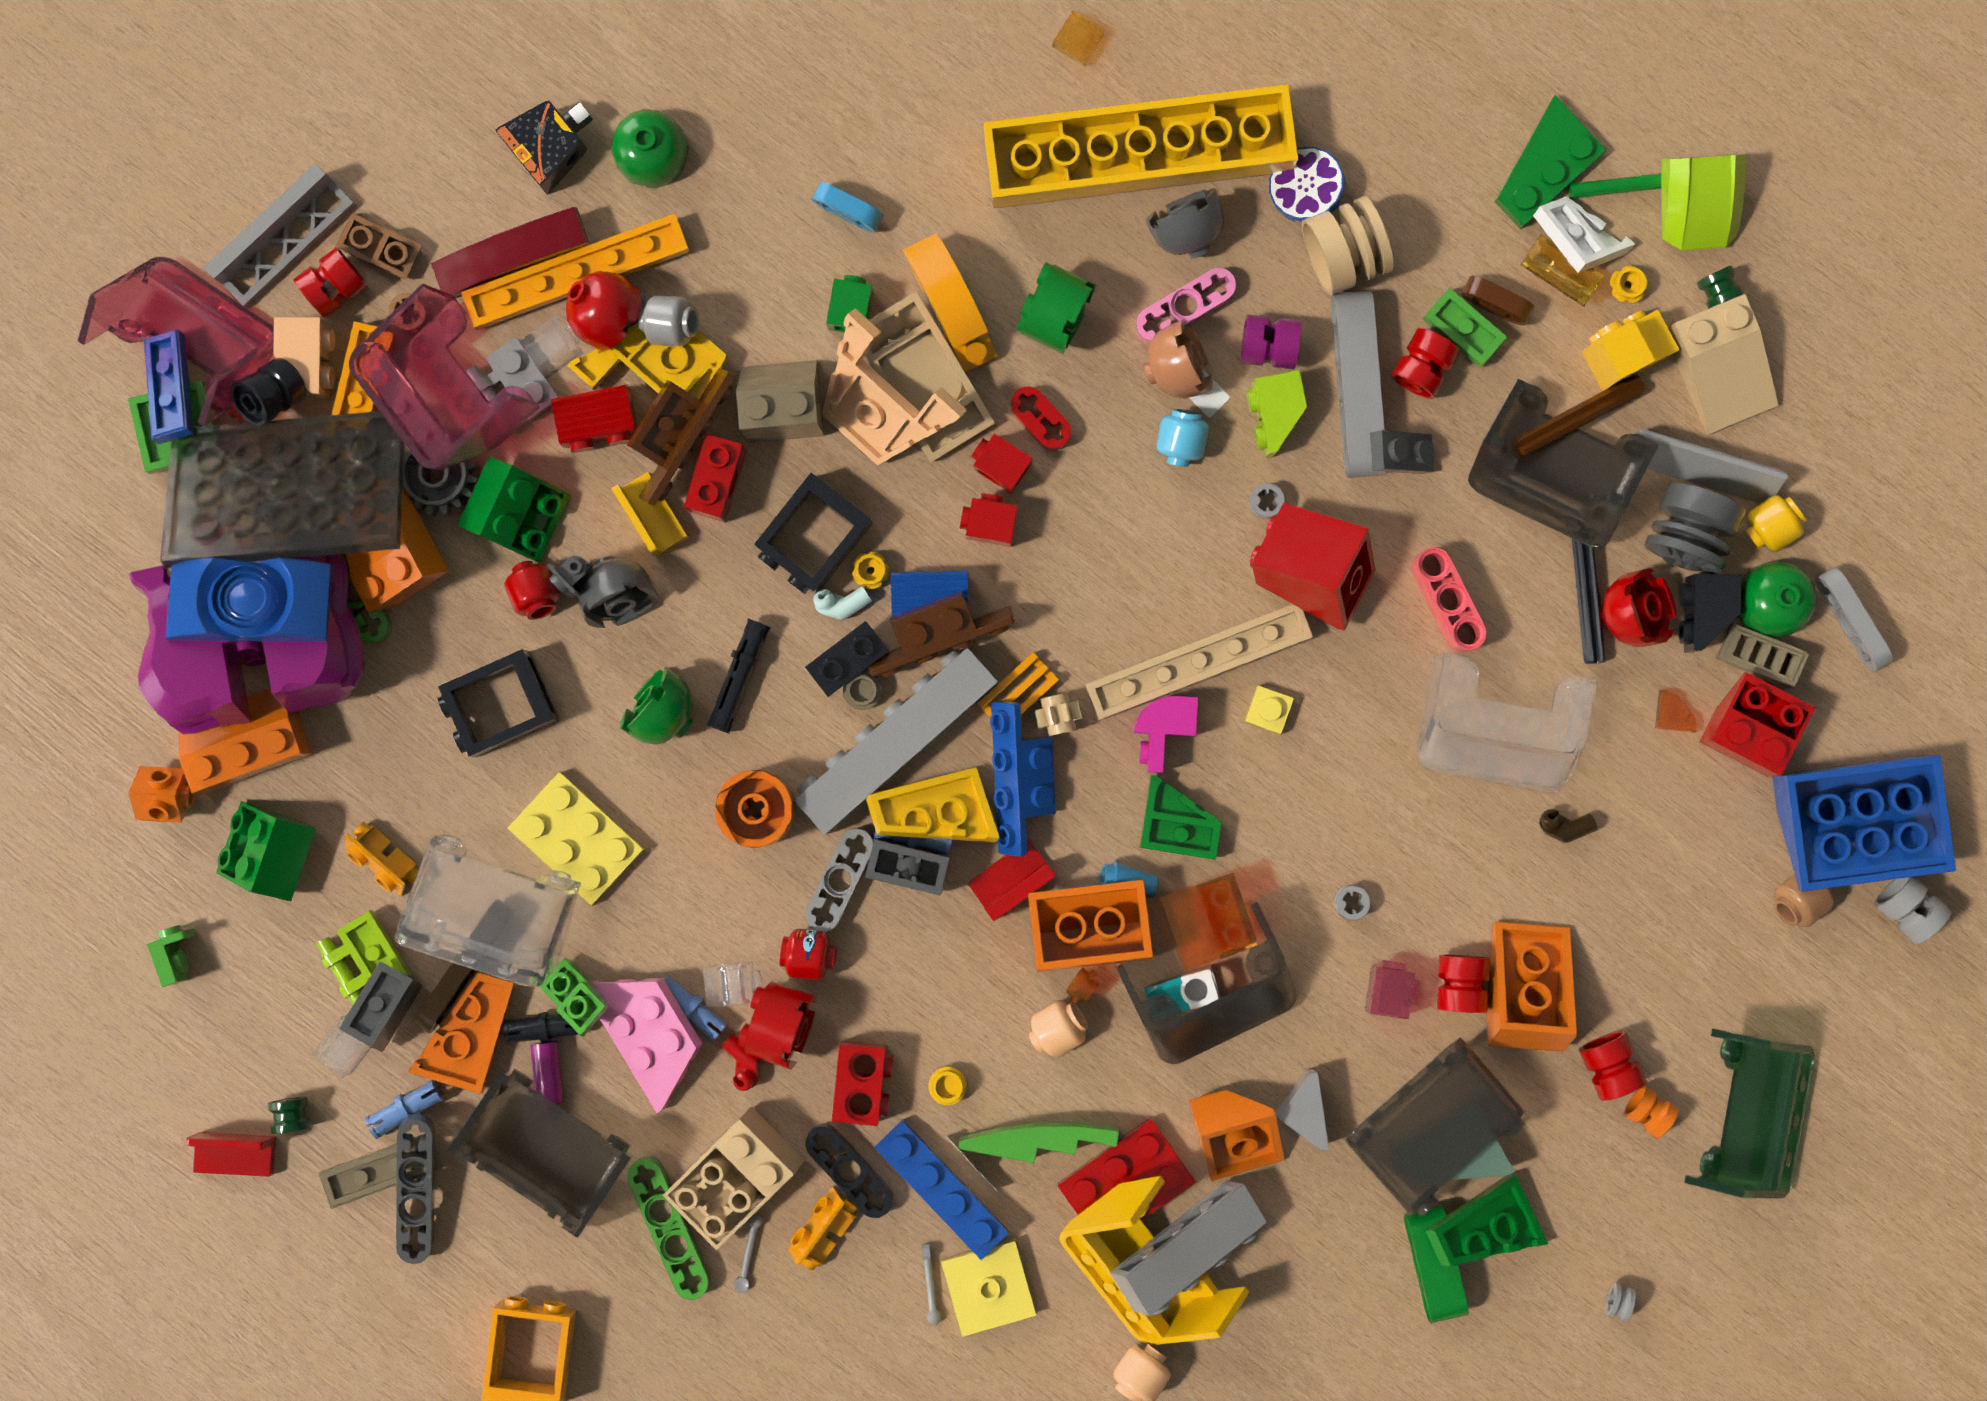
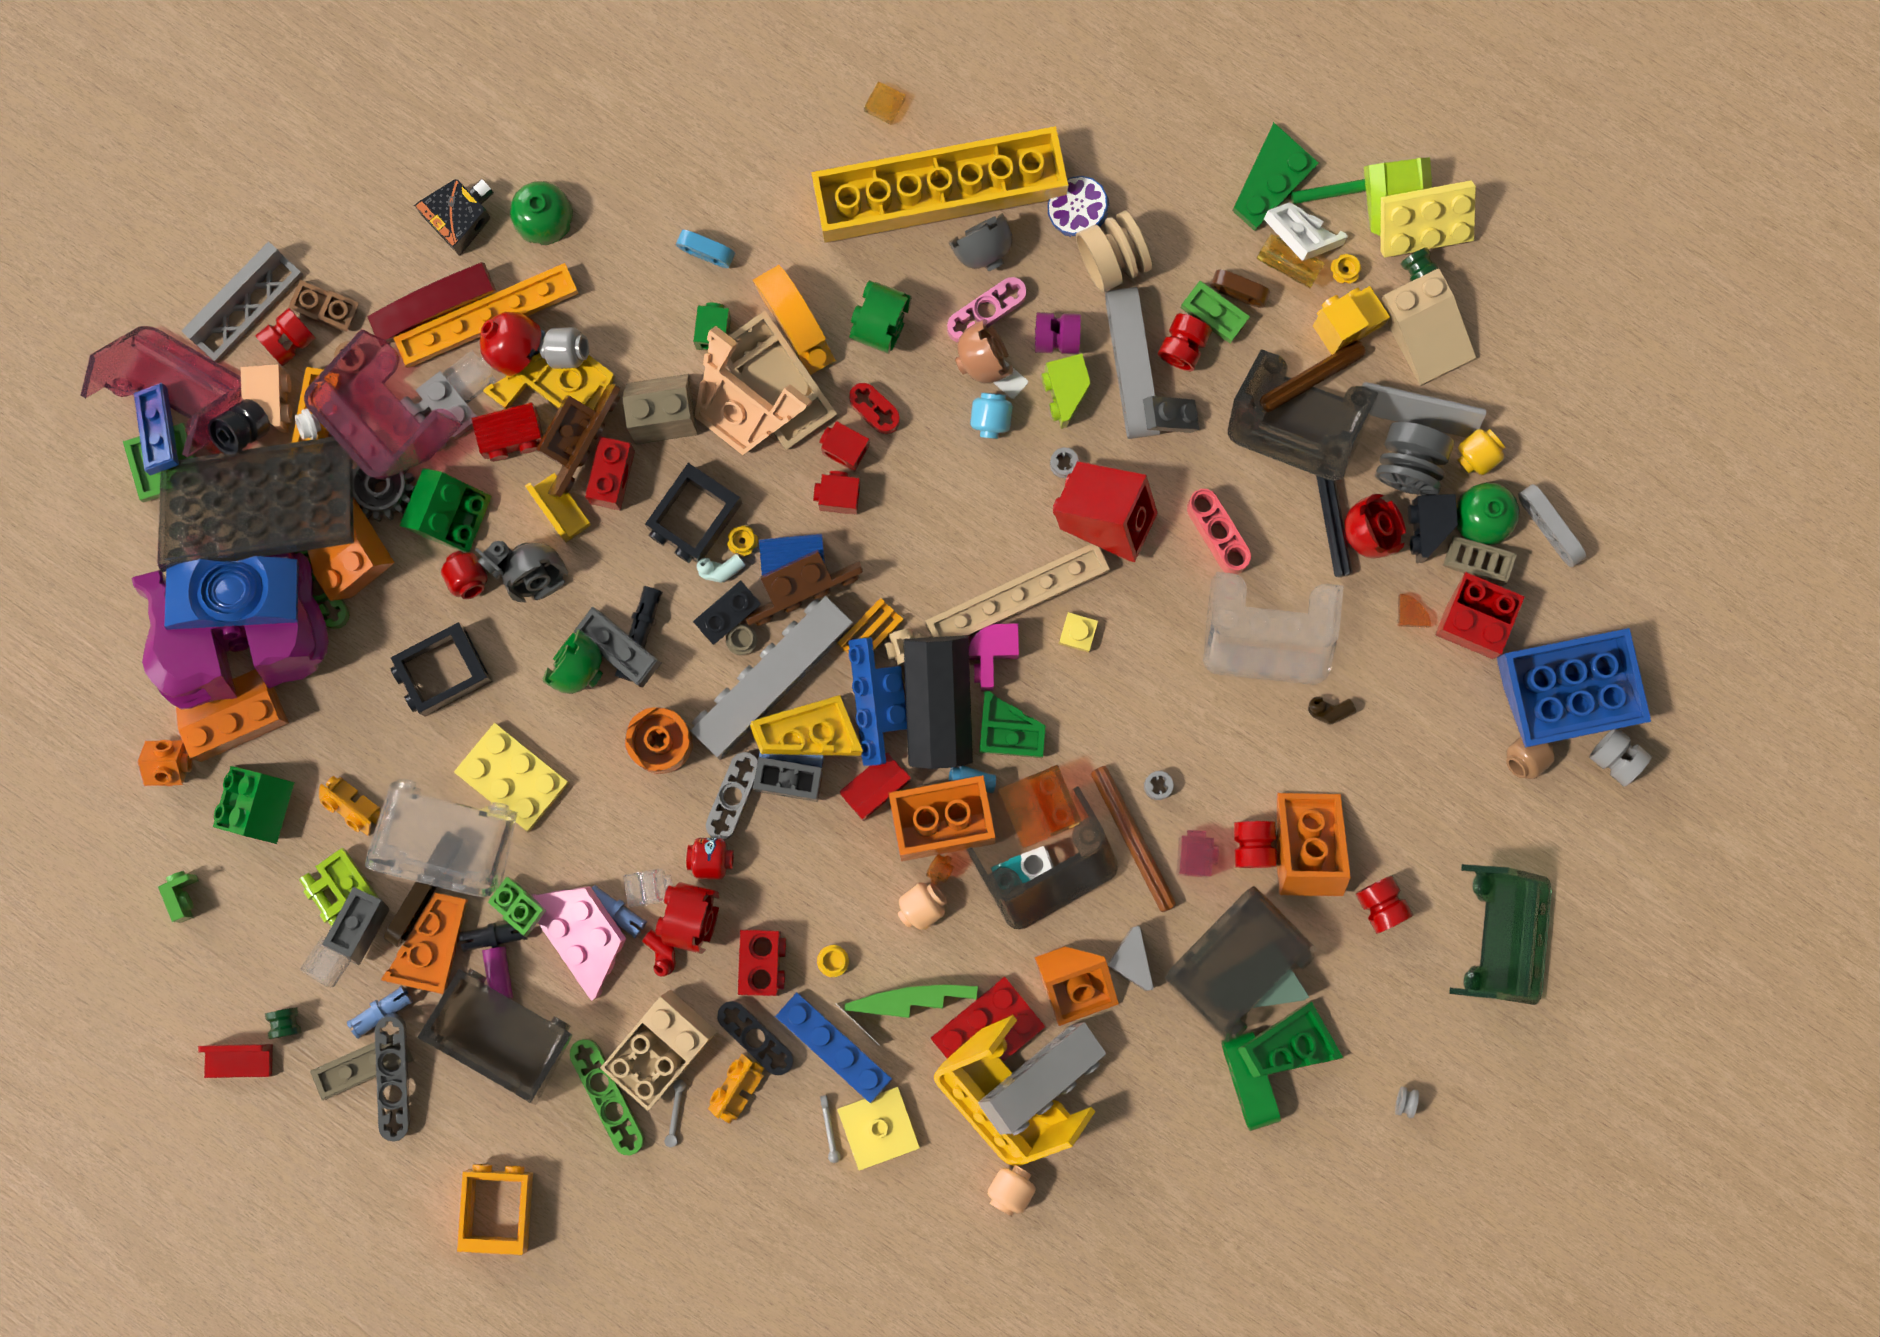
camera: 10 degrees left, 5 degrees down
orange wheel [1624,1085,1679,1139] -> none
none -> white plate [295,409,321,440]
none -> dark grey tile [573,607,662,688]
none -> black piece [903,635,973,769]
none -> dark orange axle [1091,766,1176,912]
none -> light yellow plate [1381,180,1476,258]

